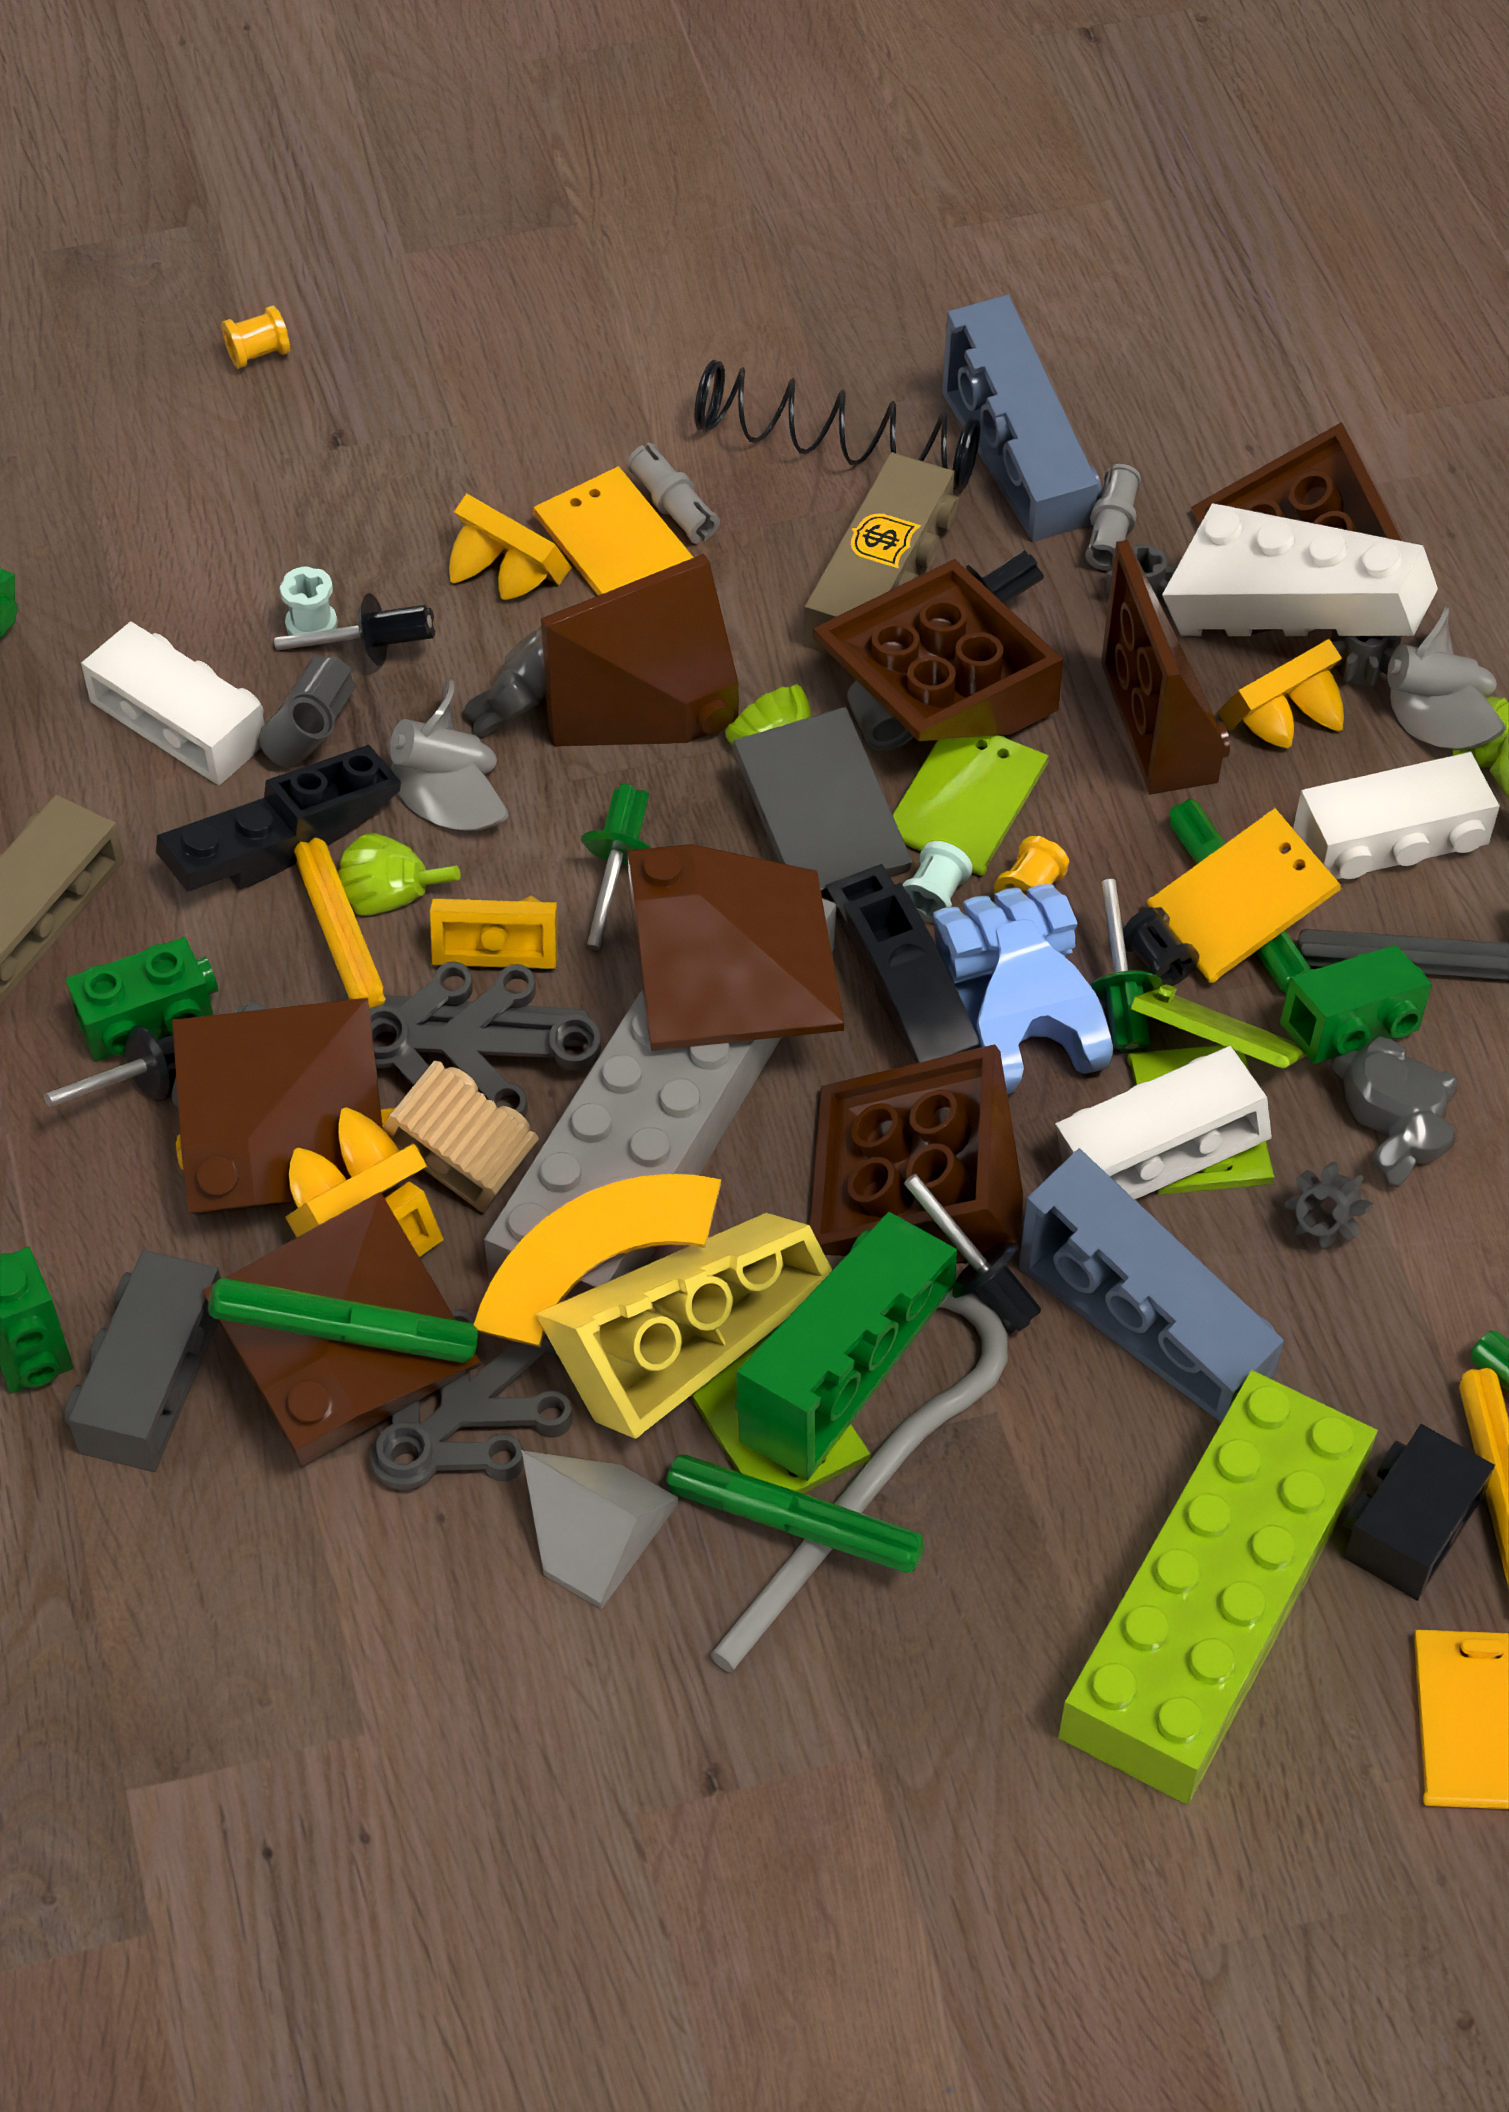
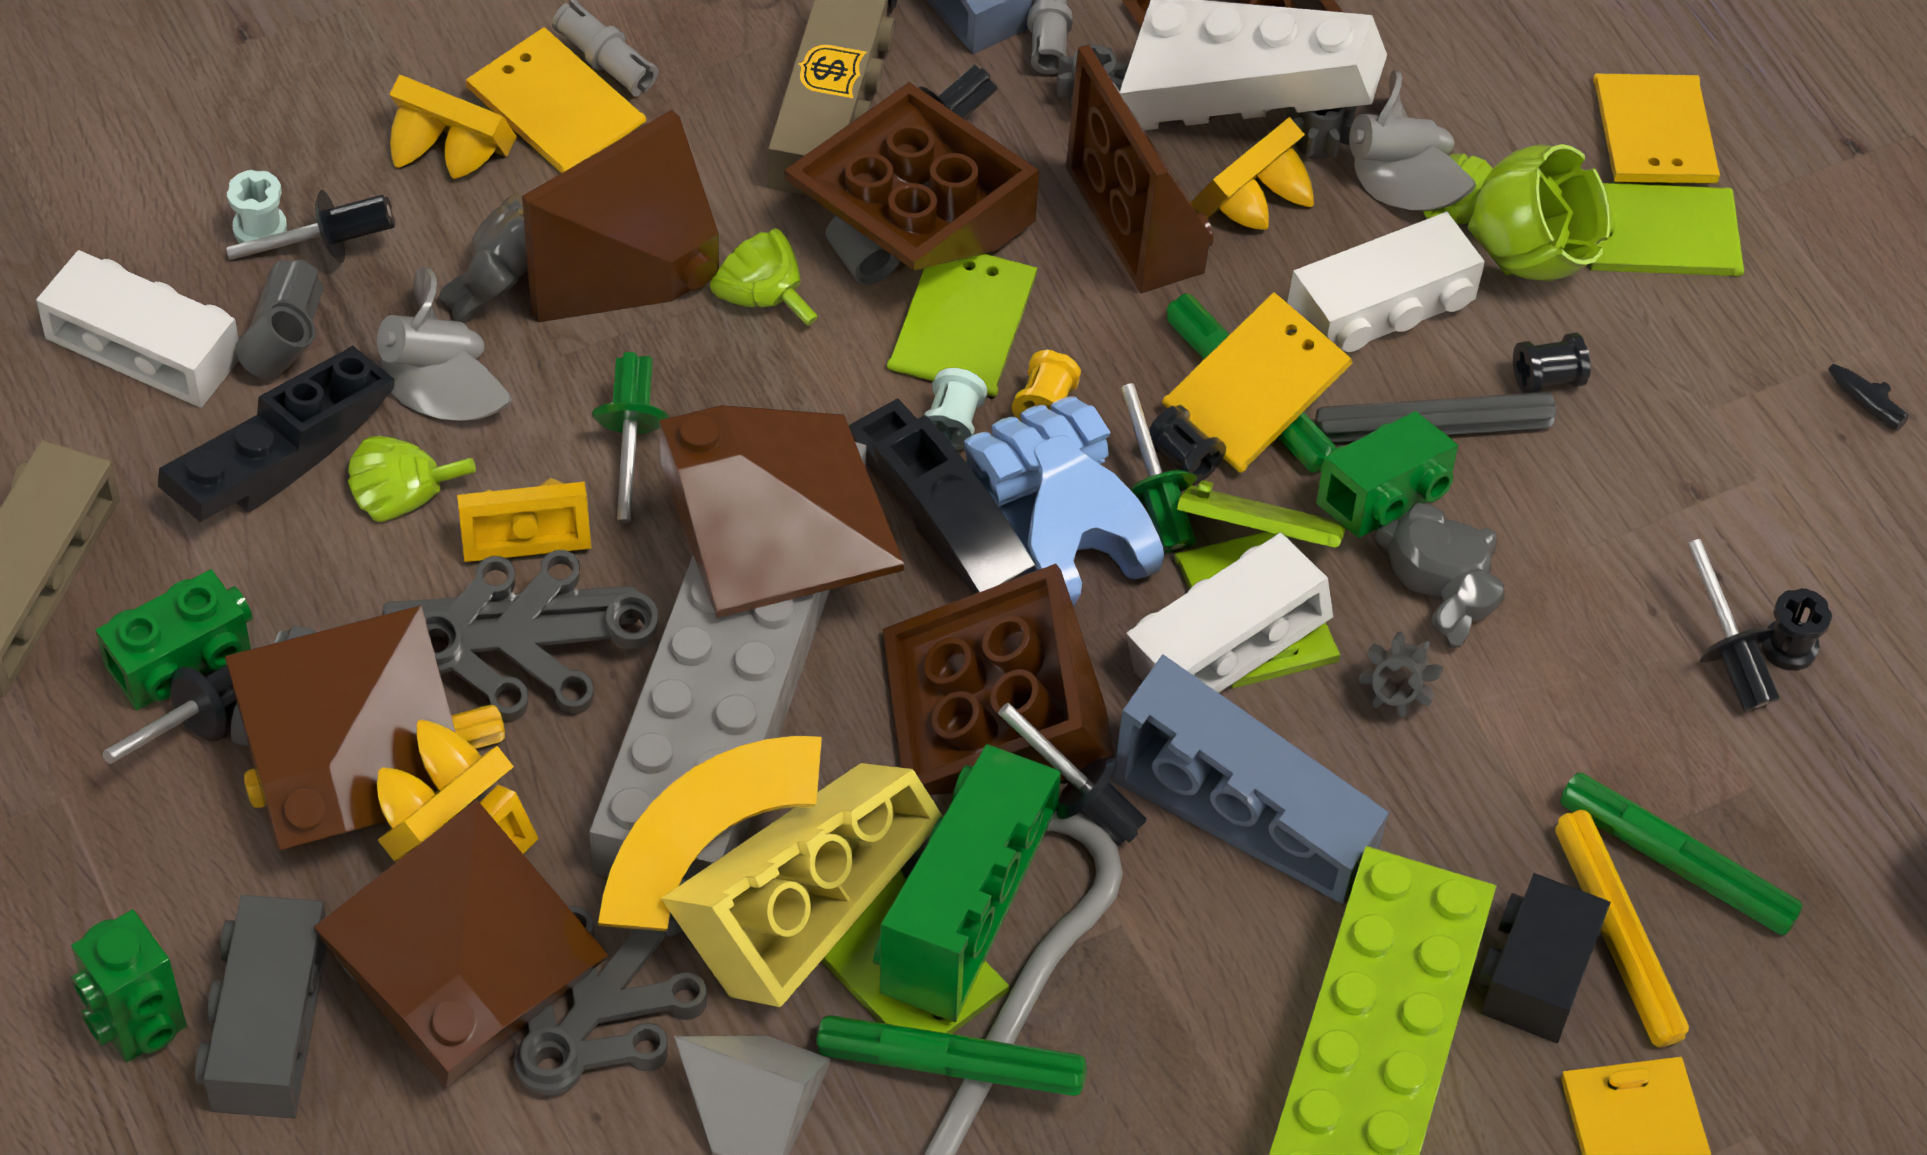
camera: 15 degrees left, 0 degrees up
green axle [208,1278,478,1363] -> none
yellow axle [294,838,386,1009] -> none
tan brick [383,1061,539,1214] -> none
dark grey tile [732,707,912,898] -> none

